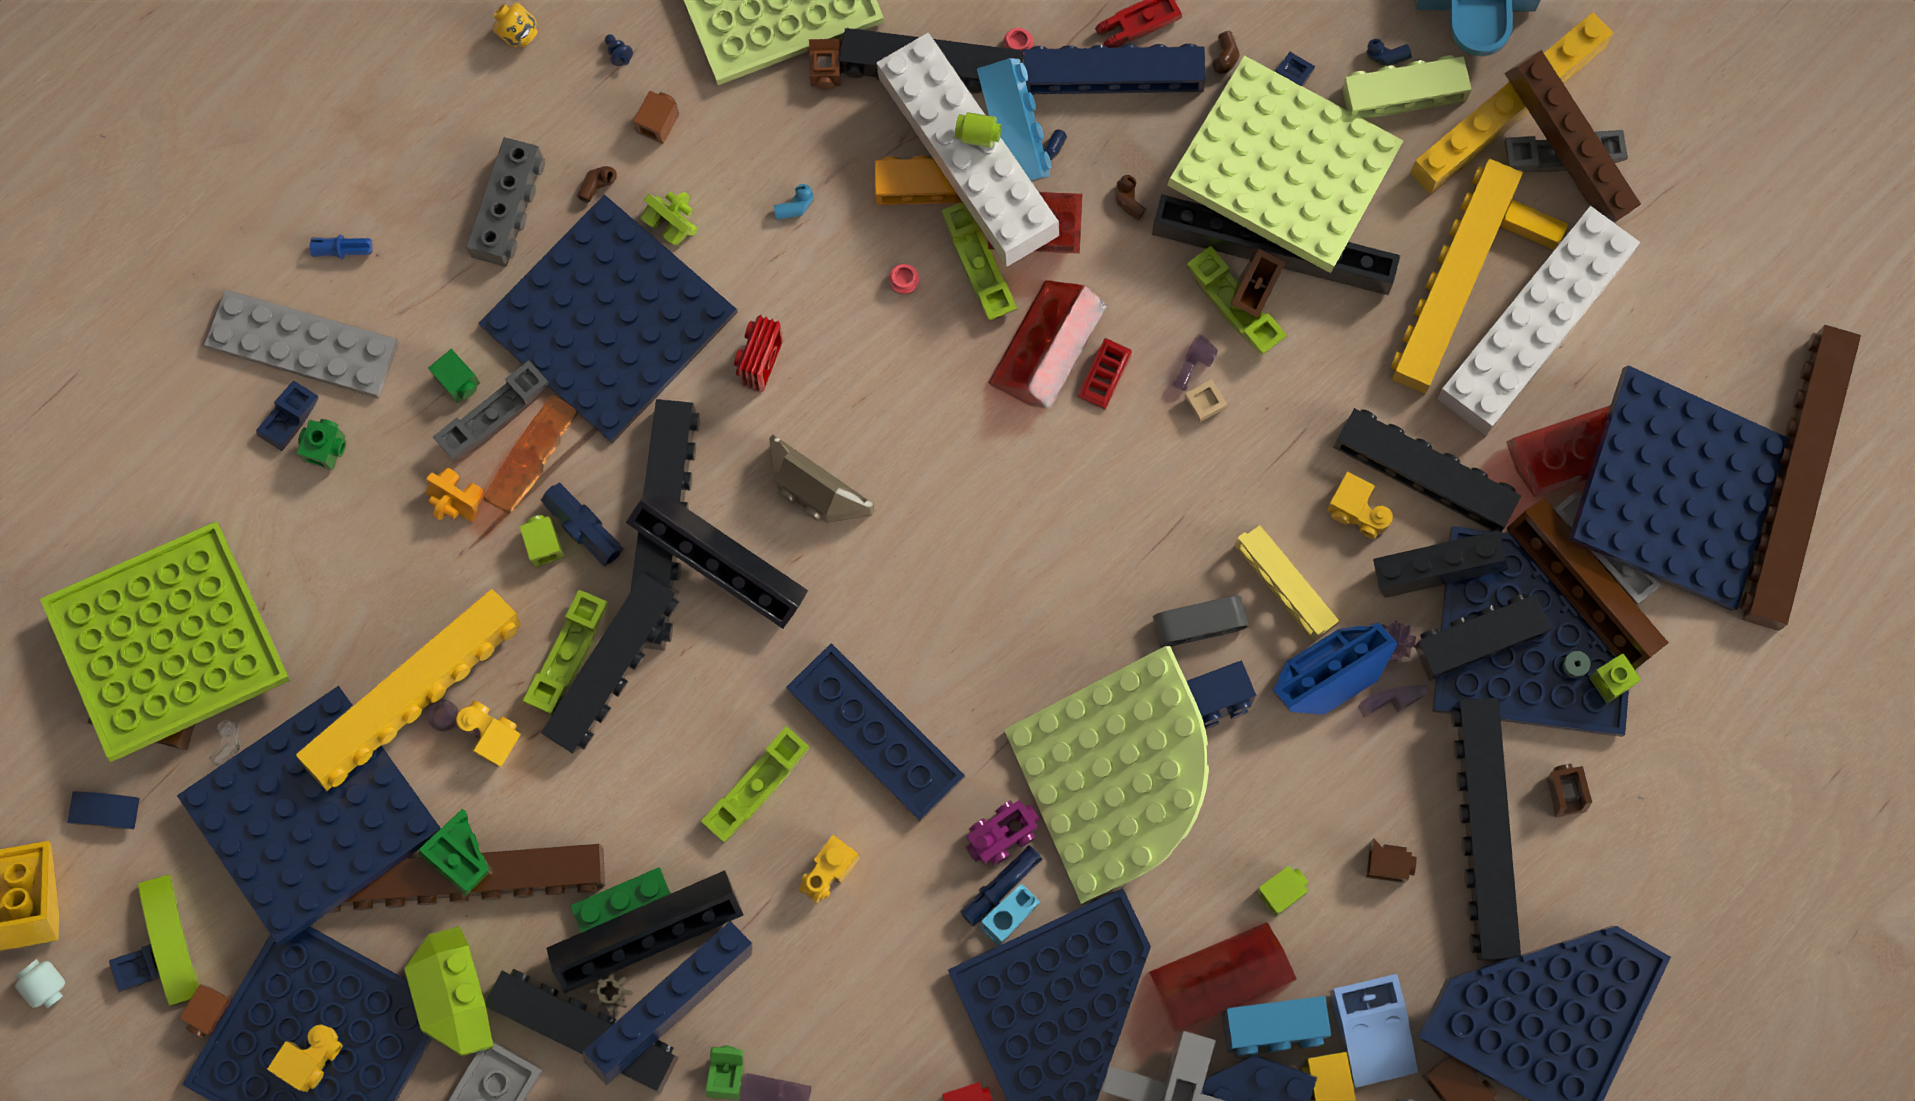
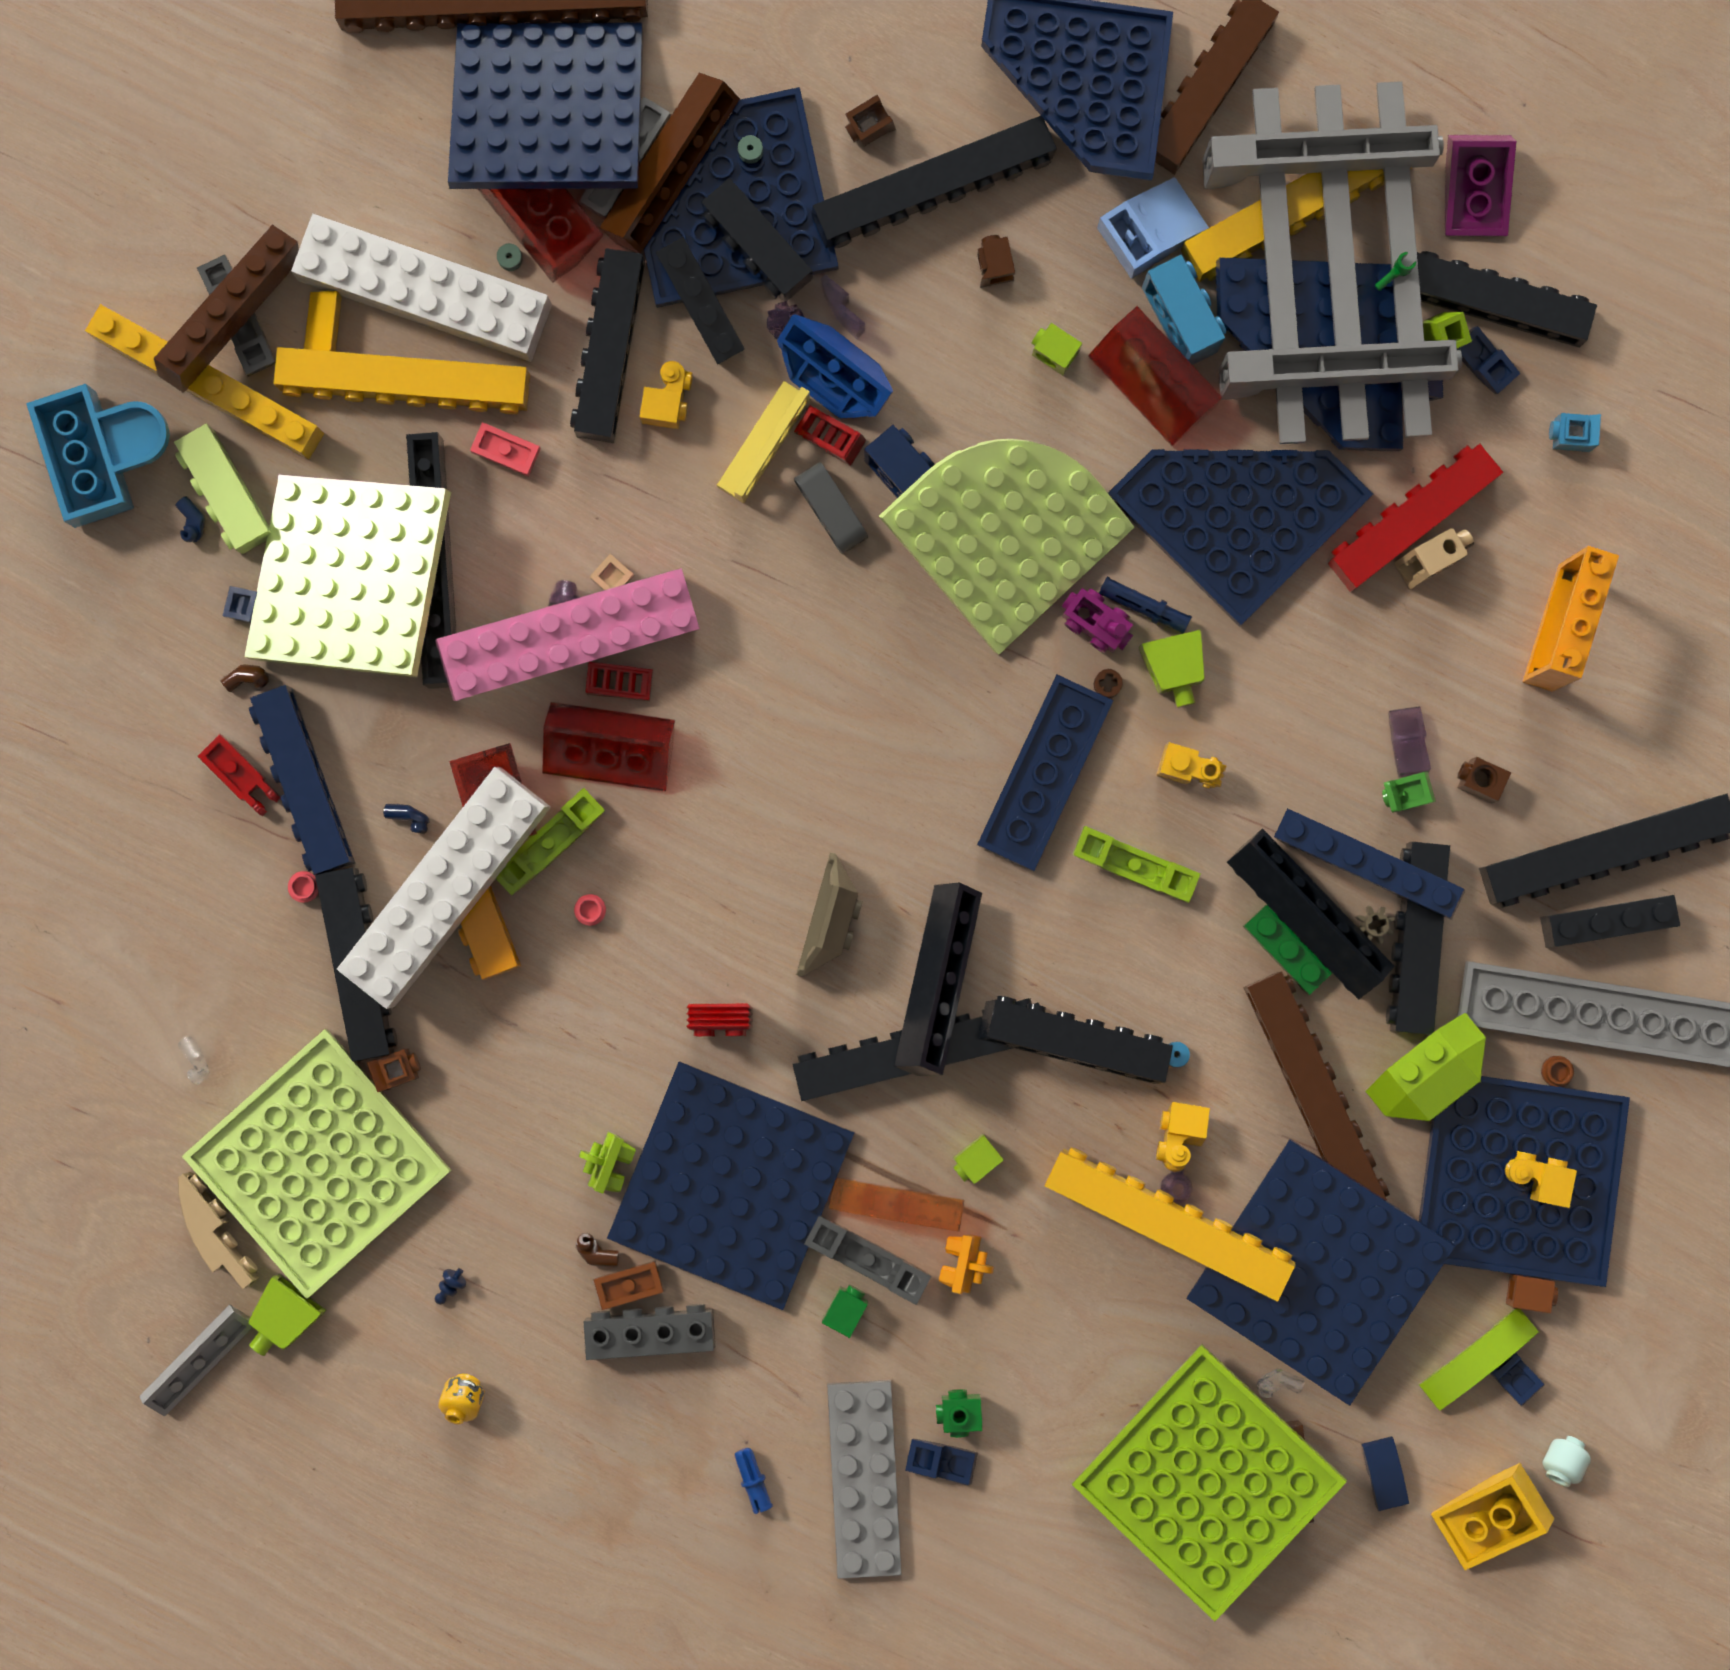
camera: 110 degrees left, 10 degrees up
green wing [418,808,489,896] -> none
lime slope [523,589,608,715] -> none
dark blue piece [540,482,624,567] -> none
dark orange brick [633,90,679,144] -> none
dark azure arm [774,184,814,220] -> none
lime brick [955,112,1002,148] -> none
dark azure brick [977,58,1052,182] -> none
medium azure leg [979,884,1040,946] -> none
reddish brown arm [1116,175,1146,221] -> none
lime slope [1187,246,1287,355] -> none
reddish brown slope [1231,249,1286,318] -> none
lime brick [1589,654,1641,703] -> none
none -> bright pink brick [435,568,700,701]
none -> coral plate [470,422,541,477]
none -> sand green piece [497,243,523,271]
none -> dark orange plate [593,1260,664,1310]
none -> red slope [794,405,866,466]
none -> reddish brown bush [1093,669,1123,698]
none -> lime torso [1139,630,1204,708]
none -> dark azure piece [1169,1042,1190,1067]

